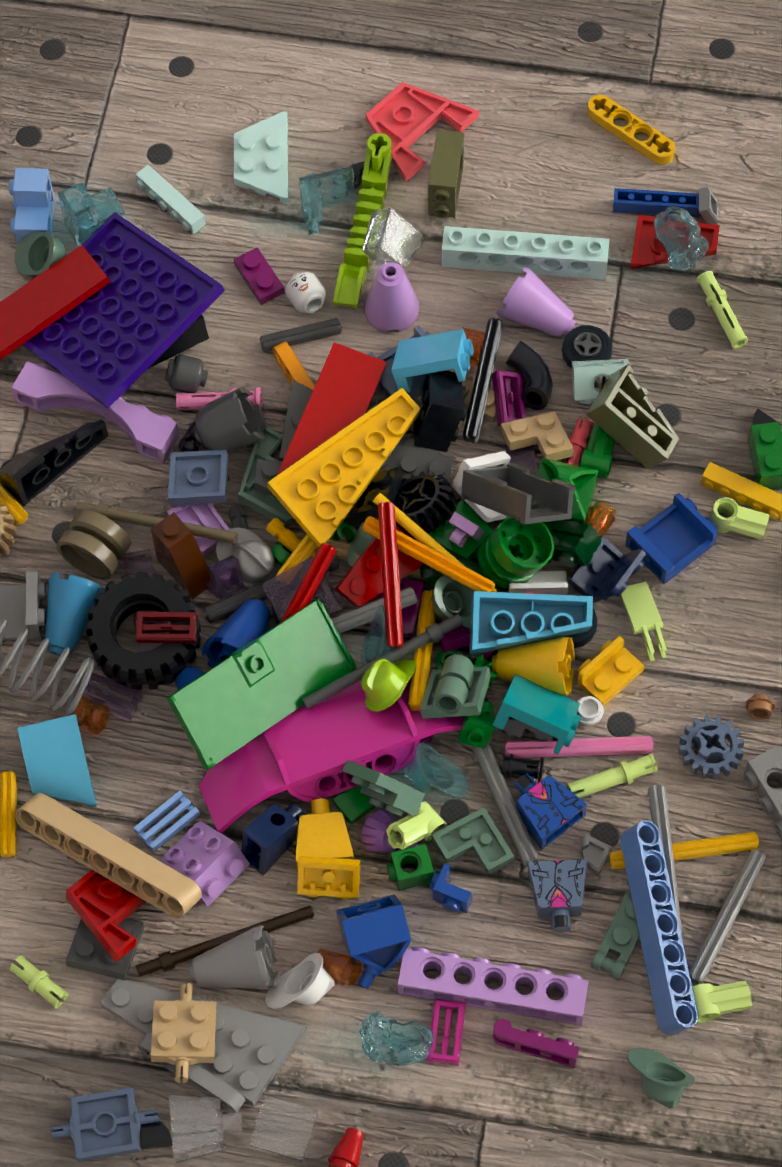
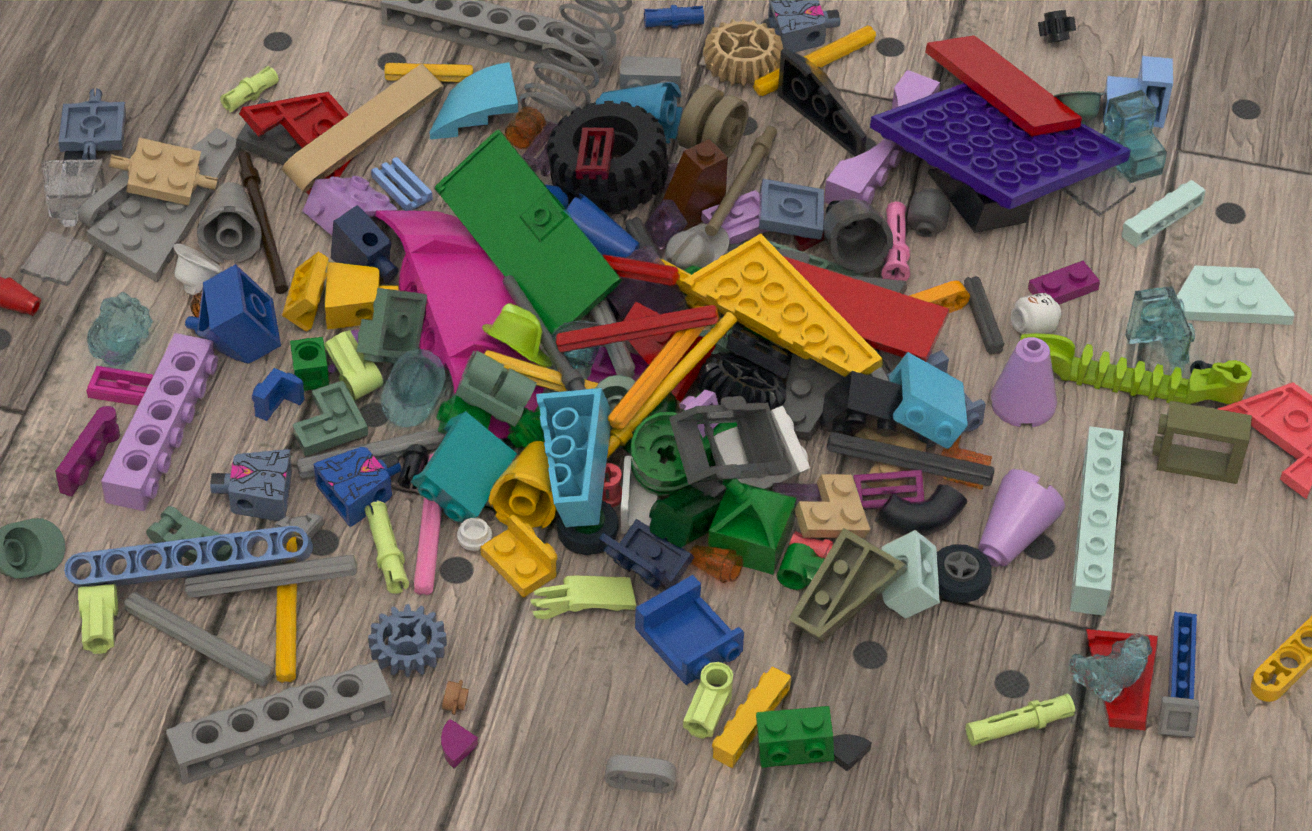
camera: 90 degrees right, 15 degrees down
clear torso [362,207,425,277] -> none

